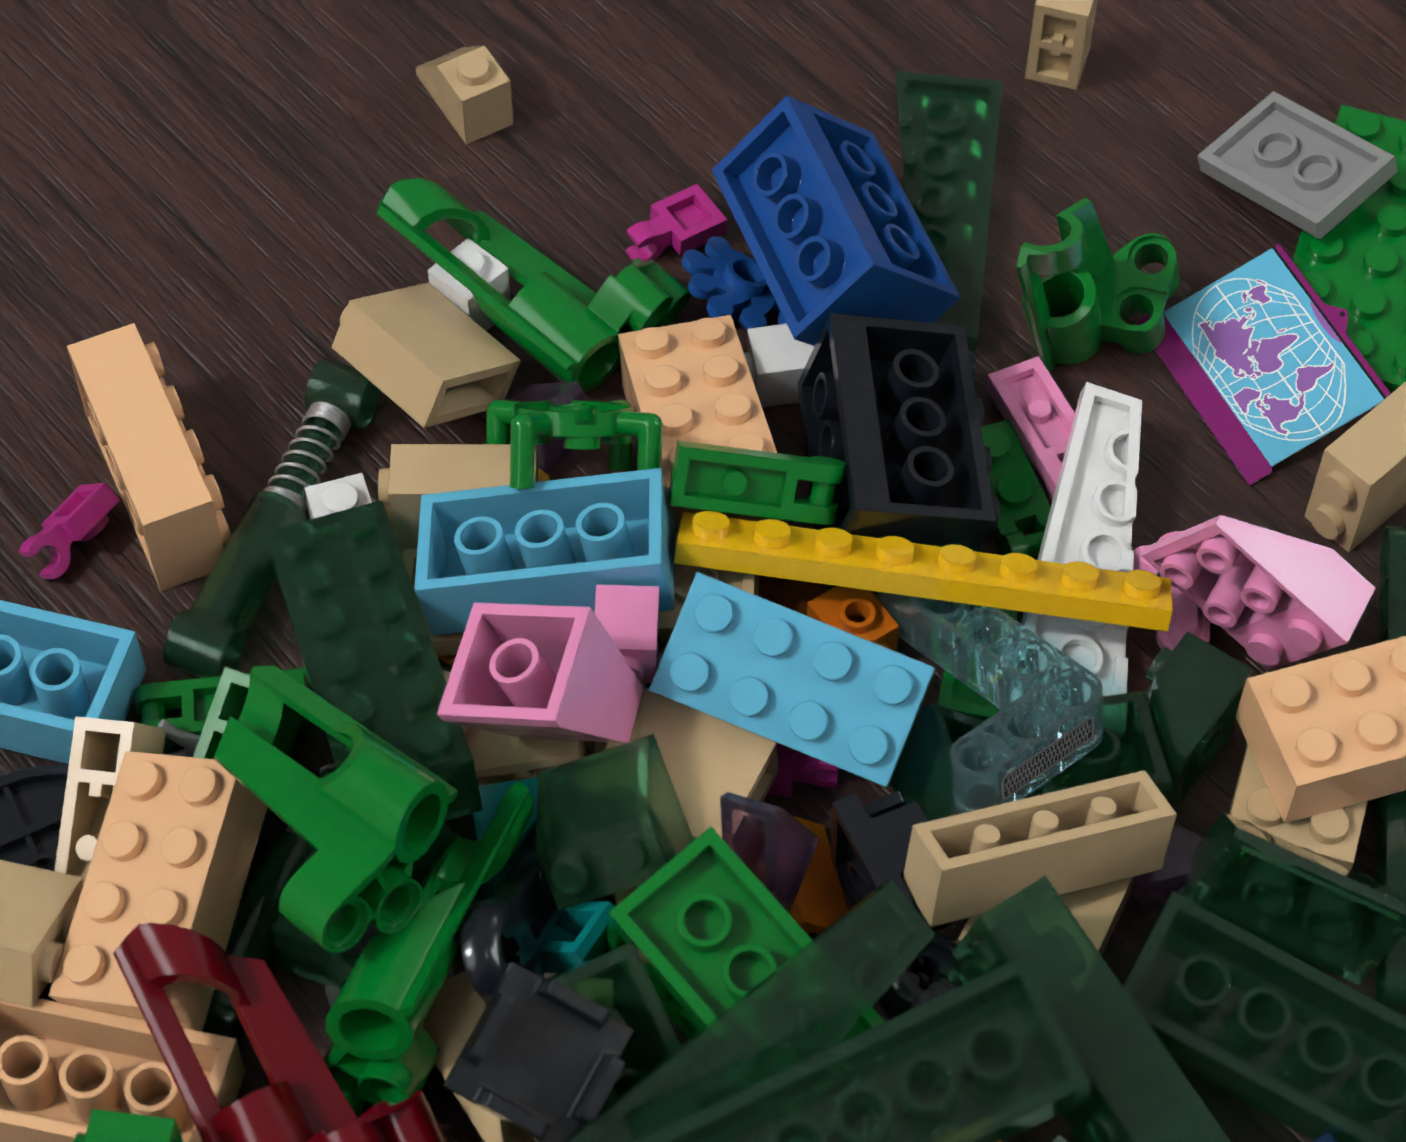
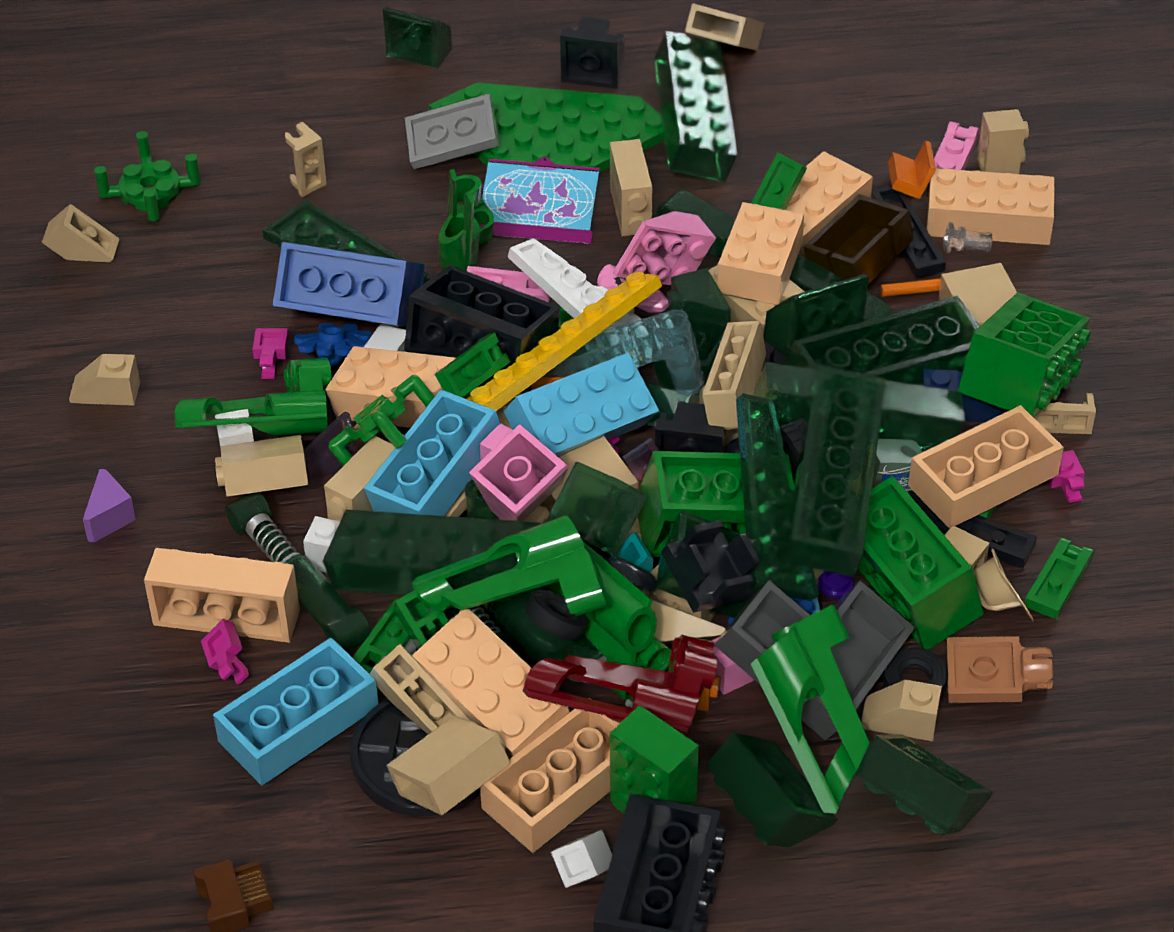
camera: 55 degrees left, 10 degrees down
none -> medium lavender slope [83,469,136,543]

